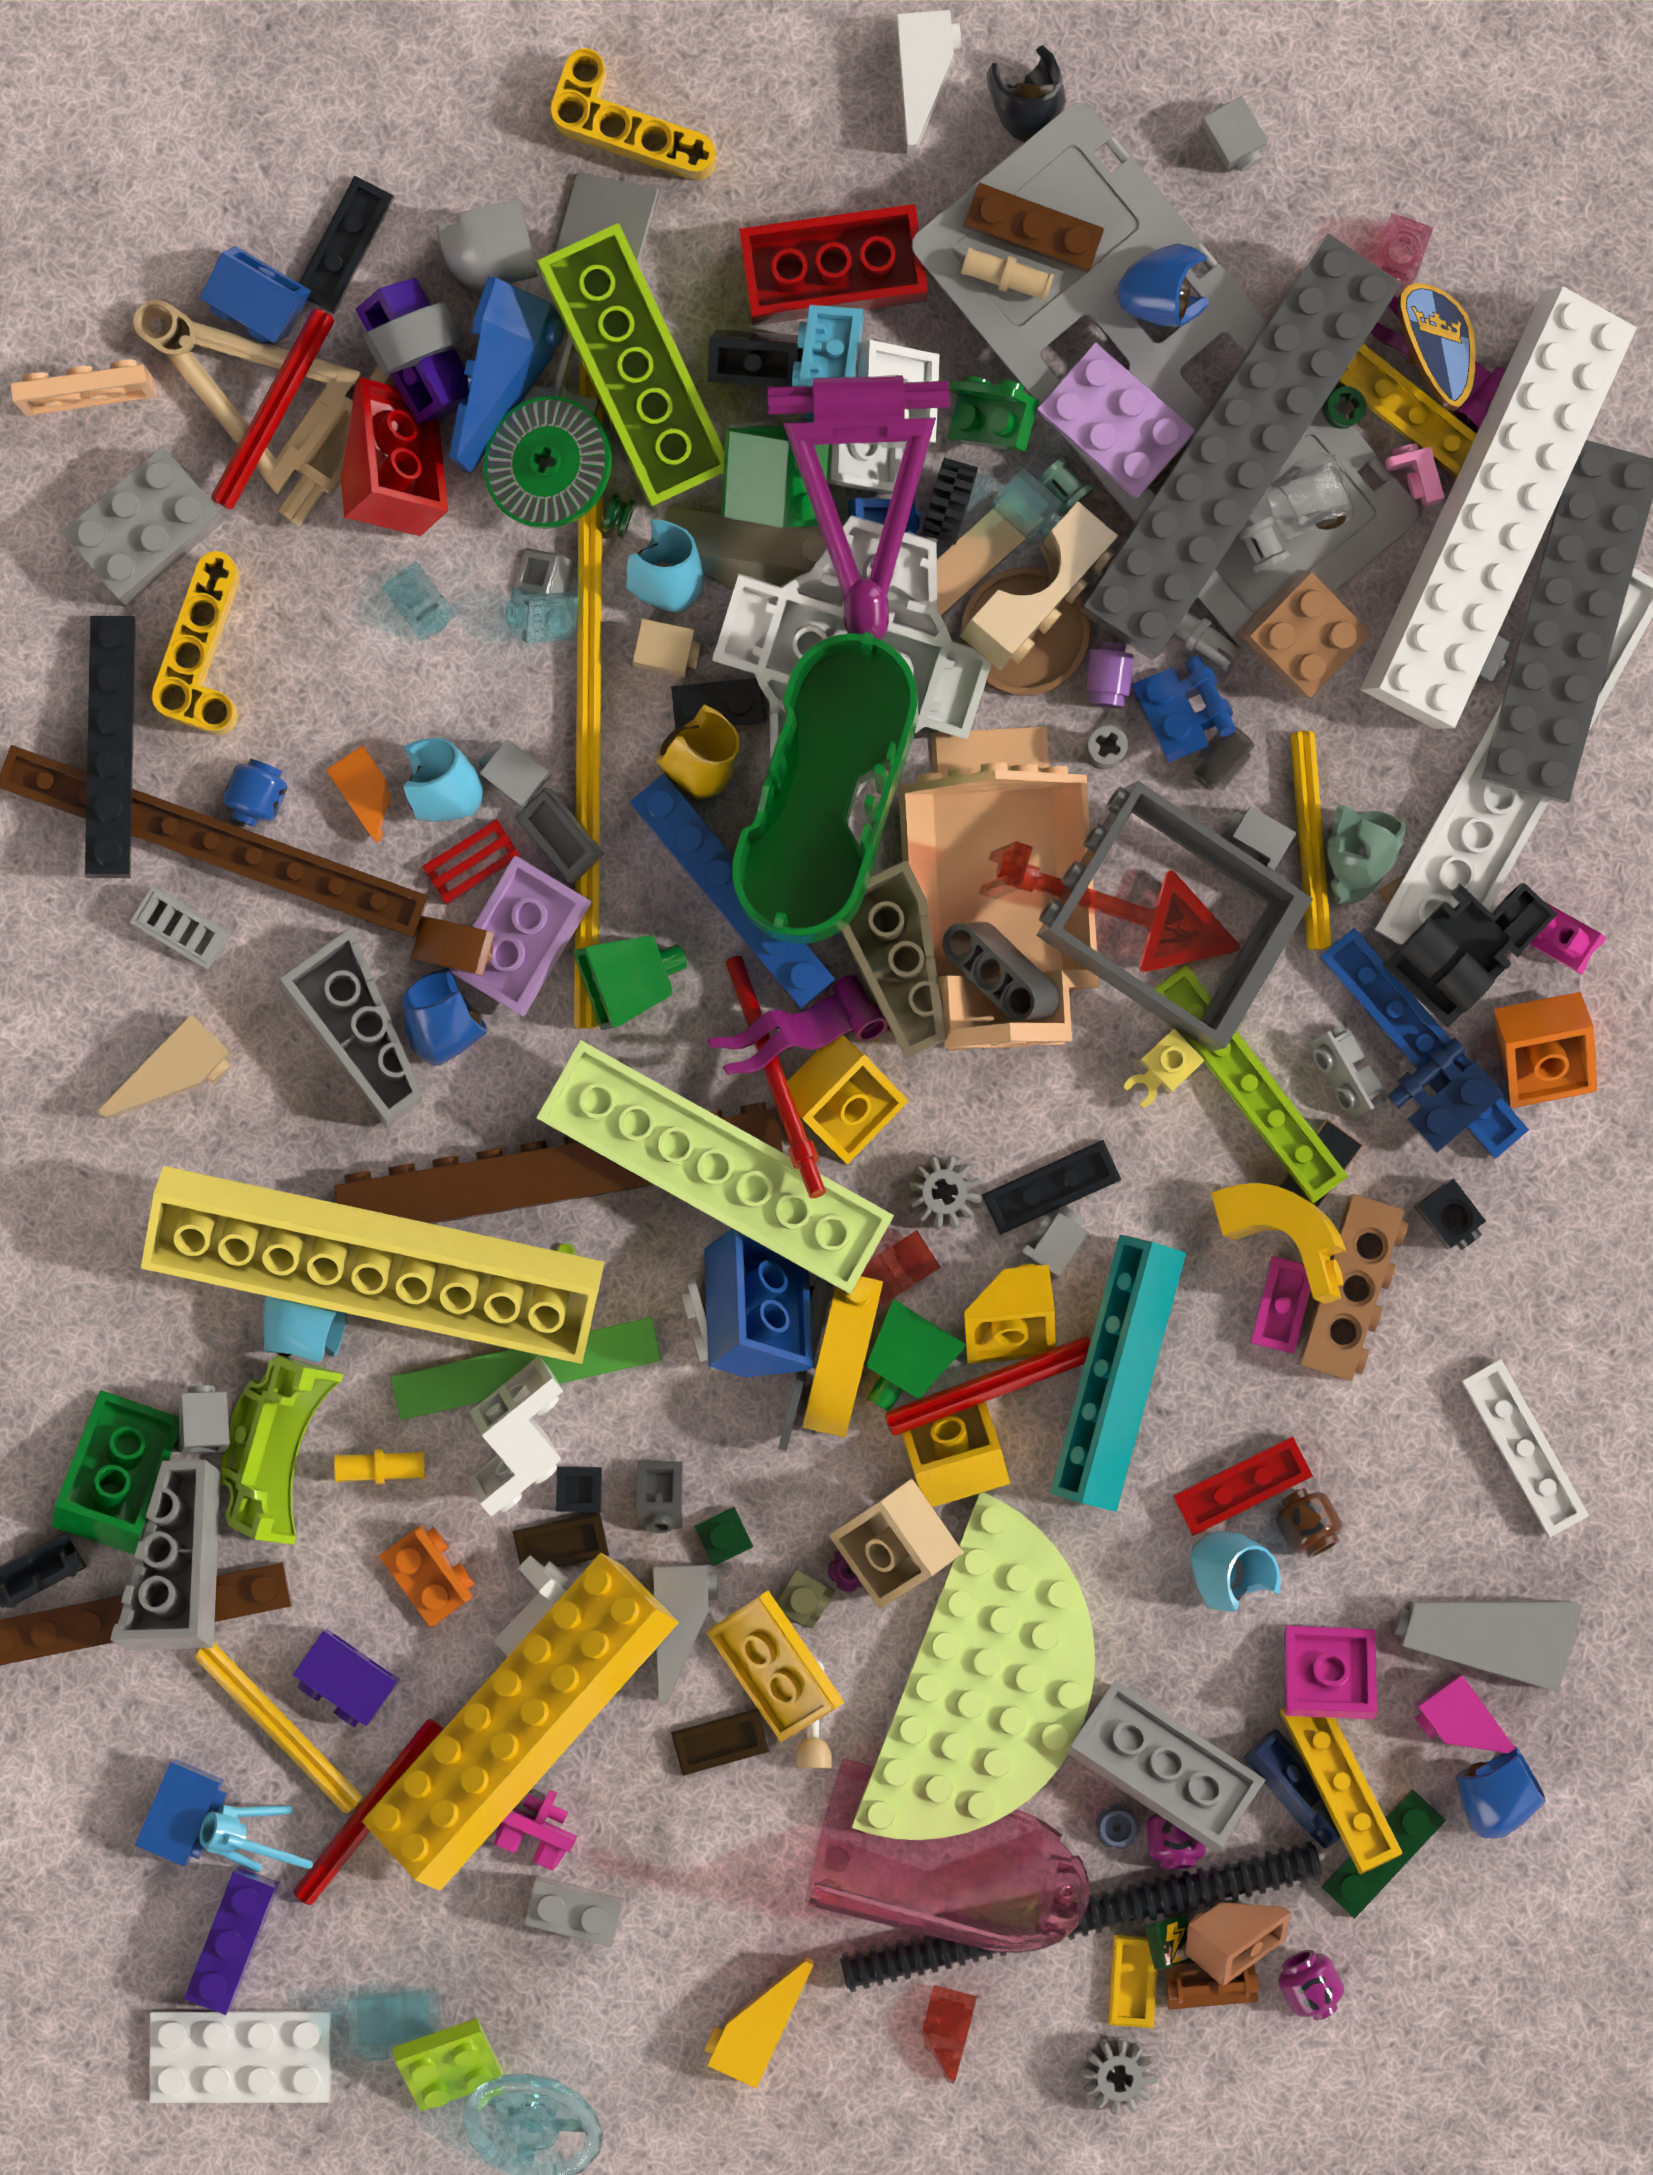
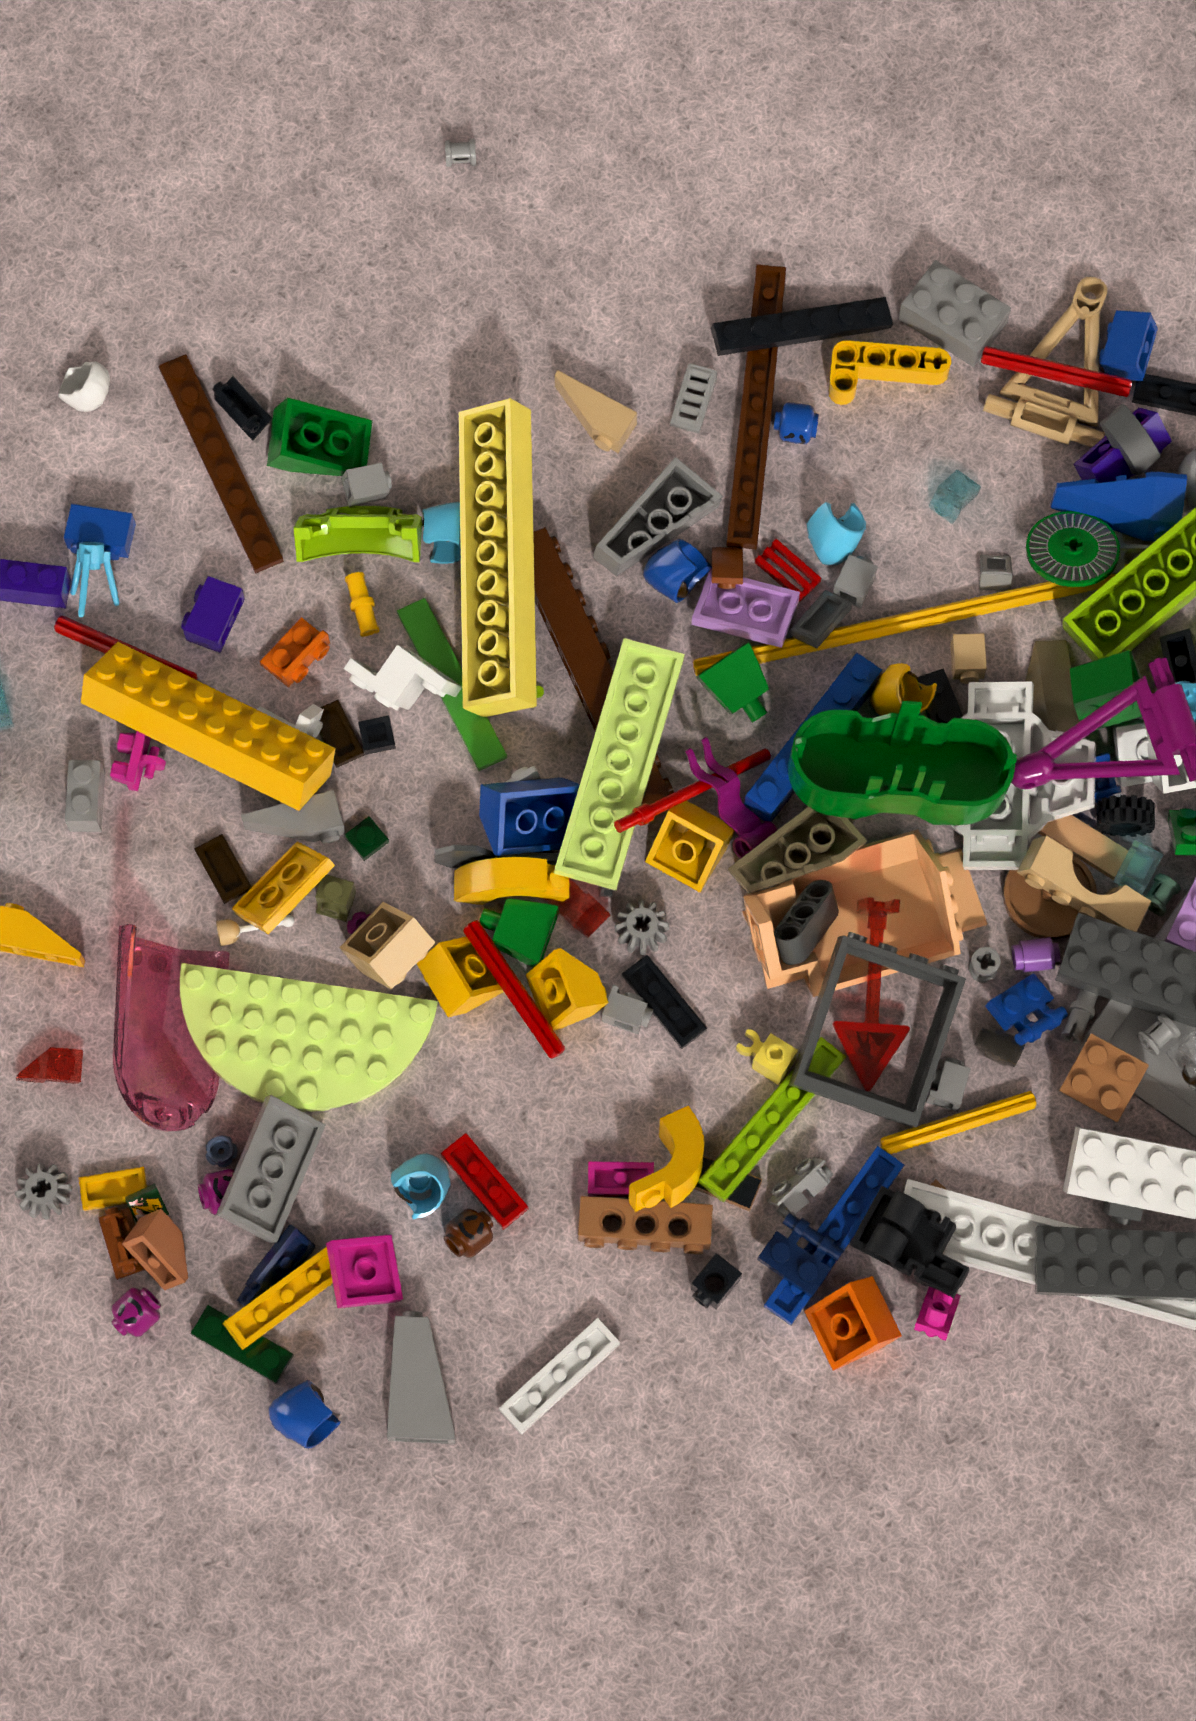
camera: 75 degrees right, 15 degrees down
light nougat plate [10,360,157,416] -> none
light grey wedge [110,1460,221,1650] -> none
yellow axle [195,1642,362,1814] -> none
orange slope [326,745,392,843] -> none
red slope [341,377,448,537] -> none
clear light blue bracket [506,587,578,643] -> none
dark green bush [602,494,636,538] -> none
medium azure piece [626,519,703,613] -> none
dark grey bracket [636,1461,683,1533] -> none
black piece [840,1841,1322,1993] -> none
teal brick [1050,1234,1186,1512] -> none
sand green helmet [1327,804,1406,904] -> none
dark pink slope [1414,1672,1515,1753] -> none

